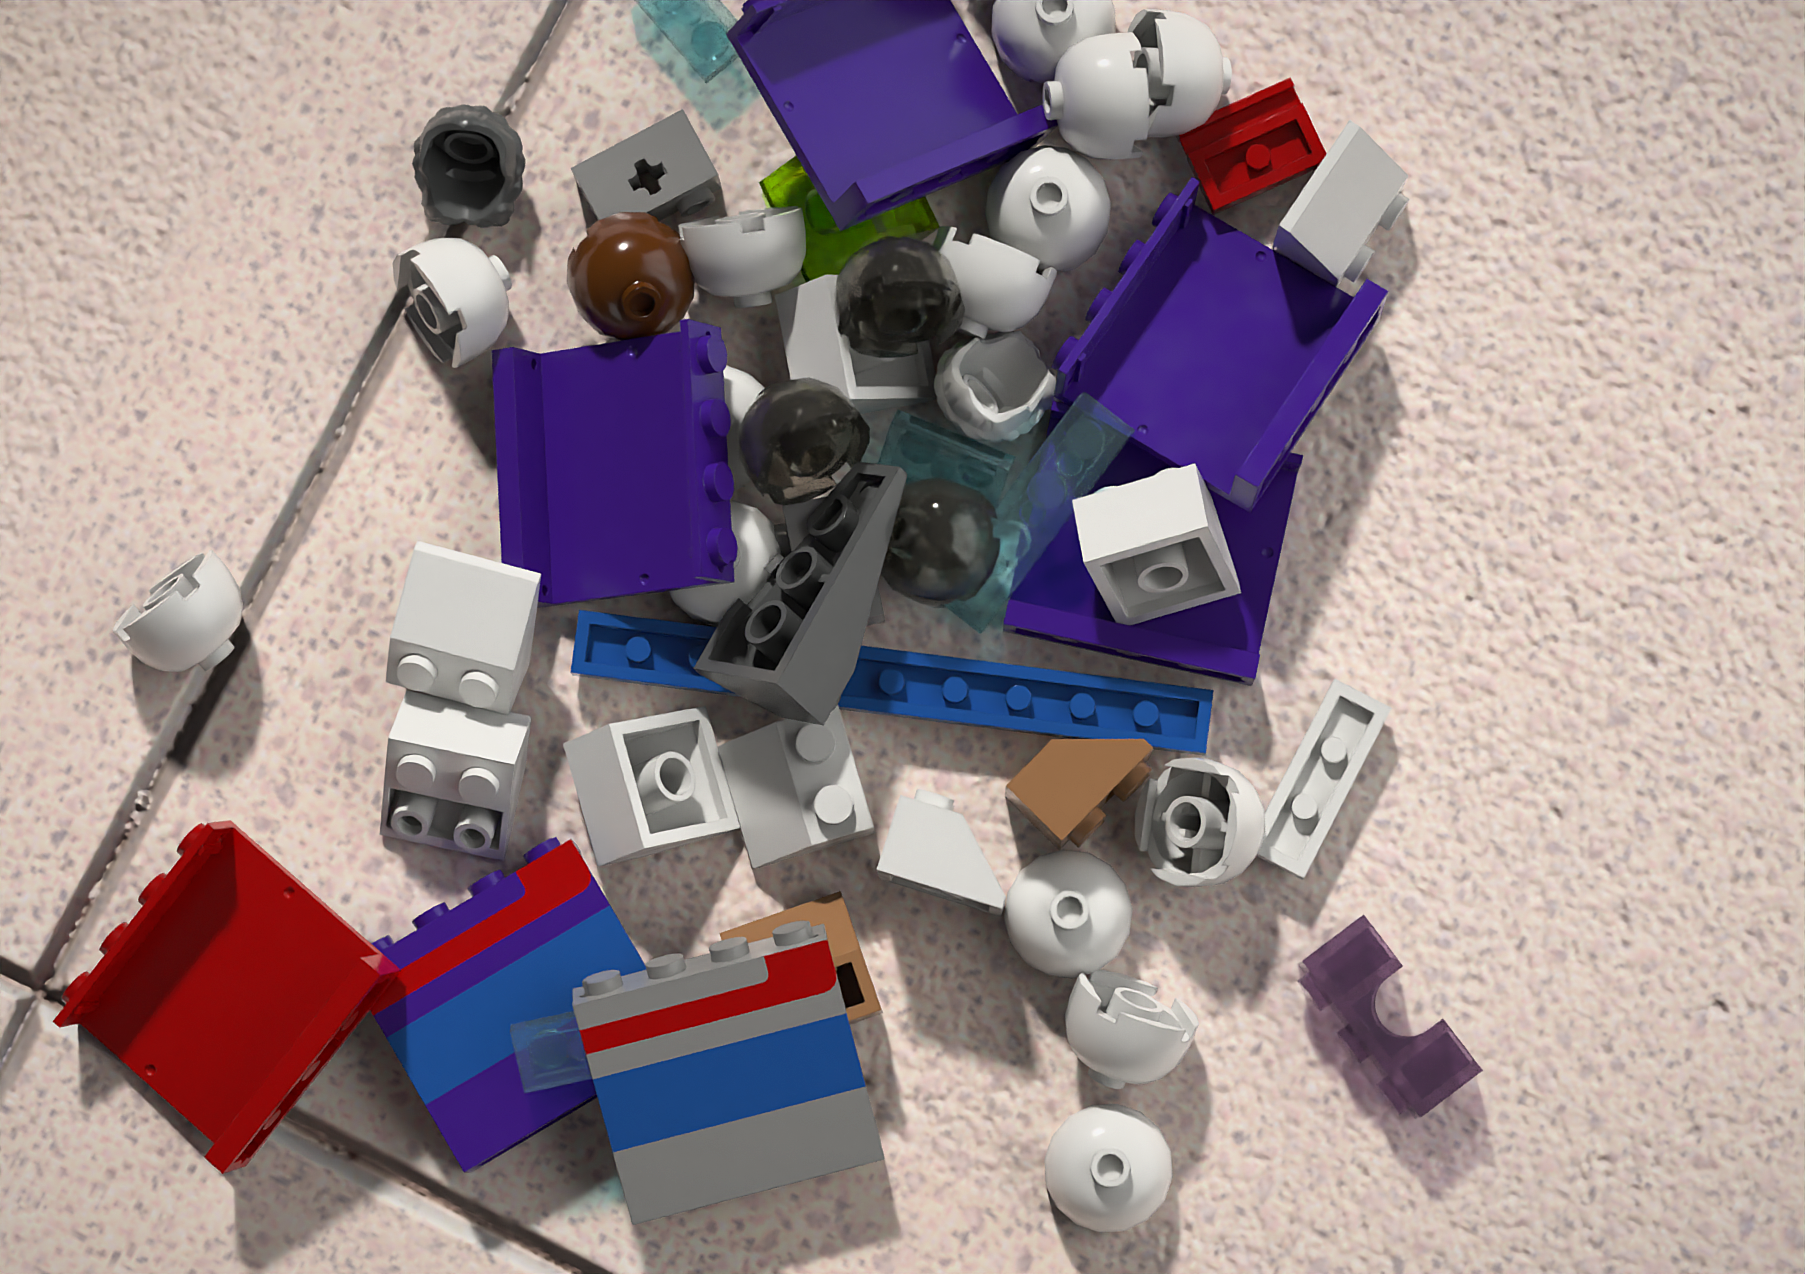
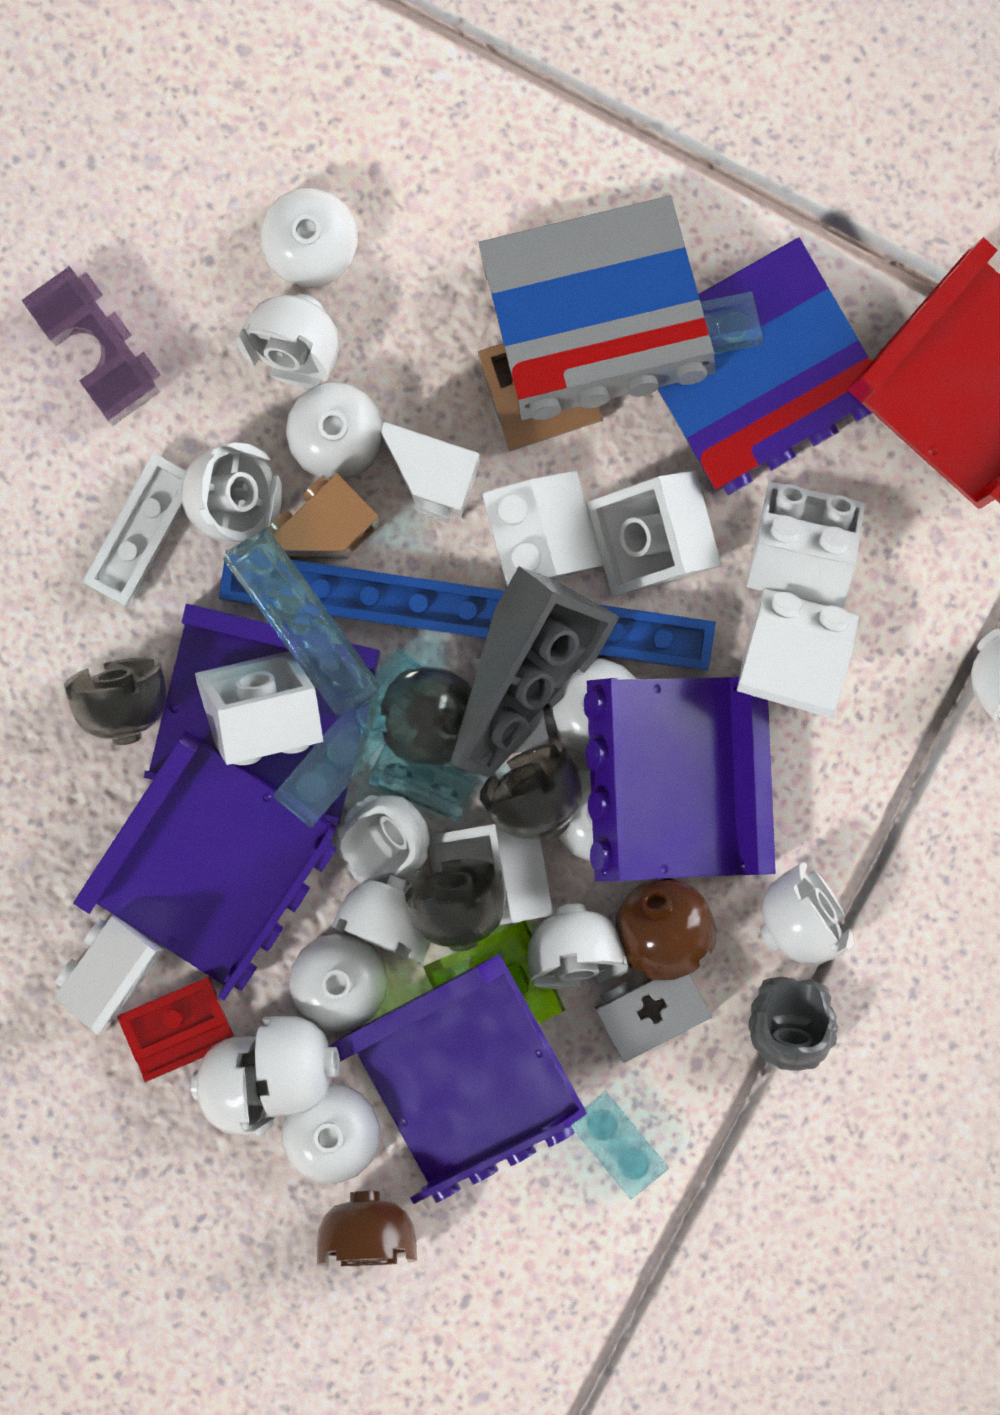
camera: 175 degrees right, 5 degrees up
none -> clear smoke cylinder [64,658,166,745]
none -> clear light blue plate [223,527,380,716]

